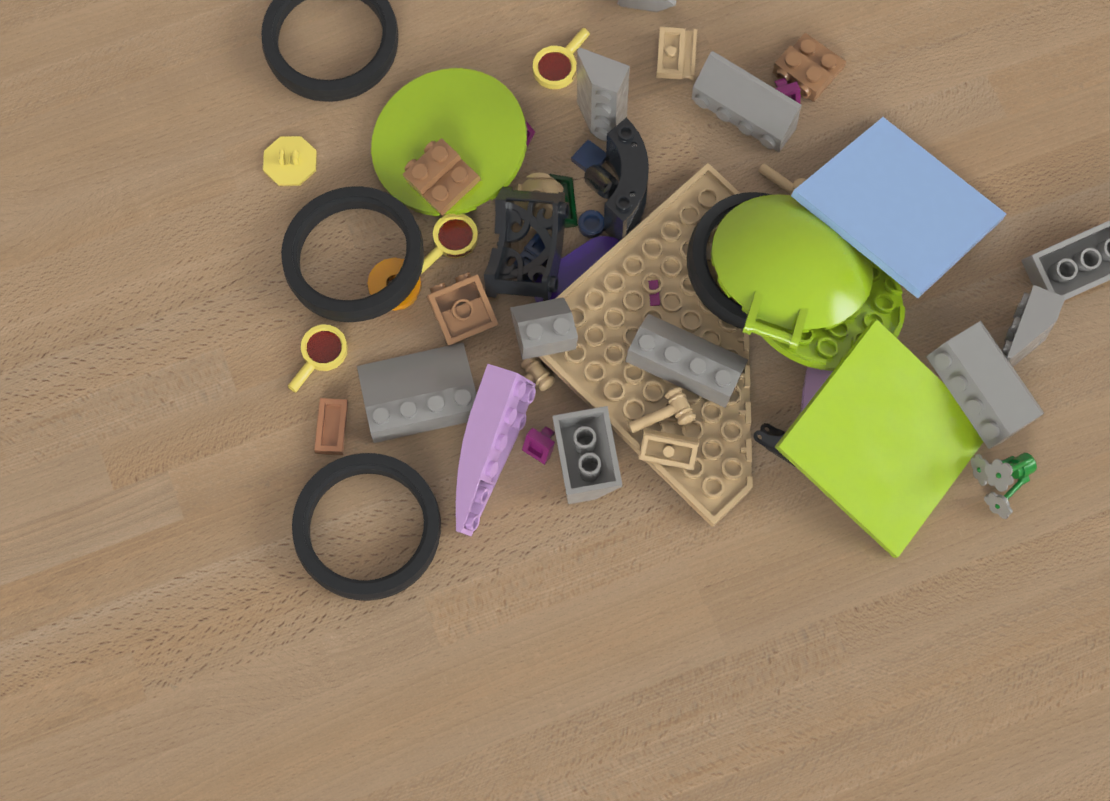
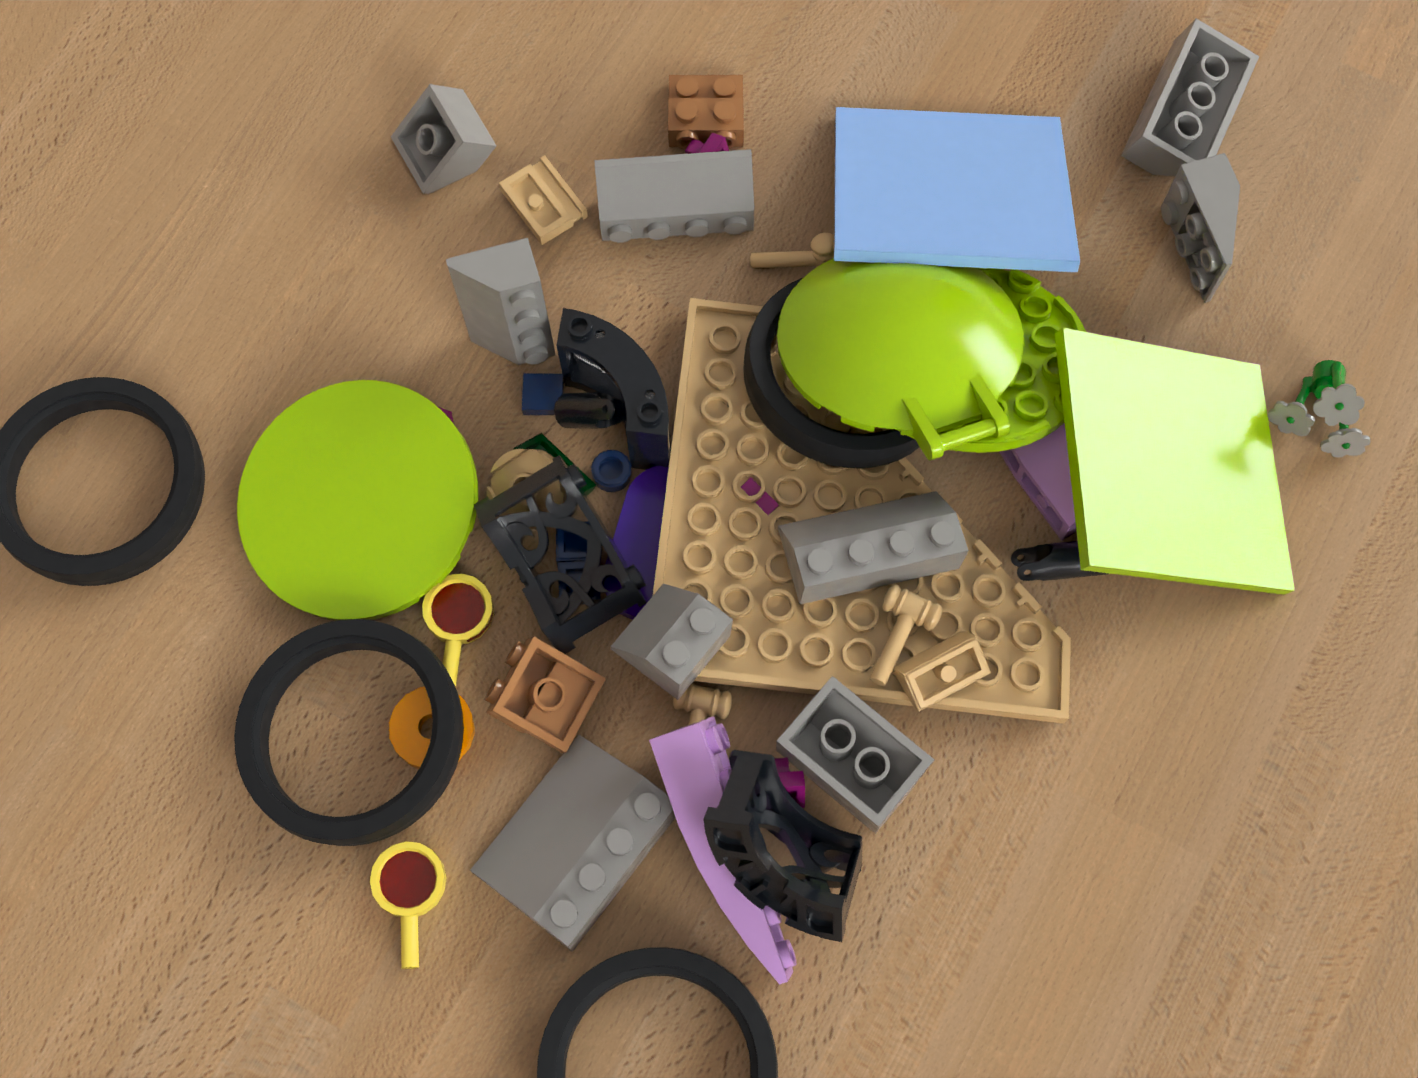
camera: 40 degrees left, 0 degrees up
light yellow piece [263,136,317,186] -> none
nougat tile [314,398,348,455] -> none
medium nougat plate [402,138,481,216] -> none
piece [533,28,590,89] -> none
light grey slope [926,321,1045,449] -> none
none -> black fence [703,750,862,942]

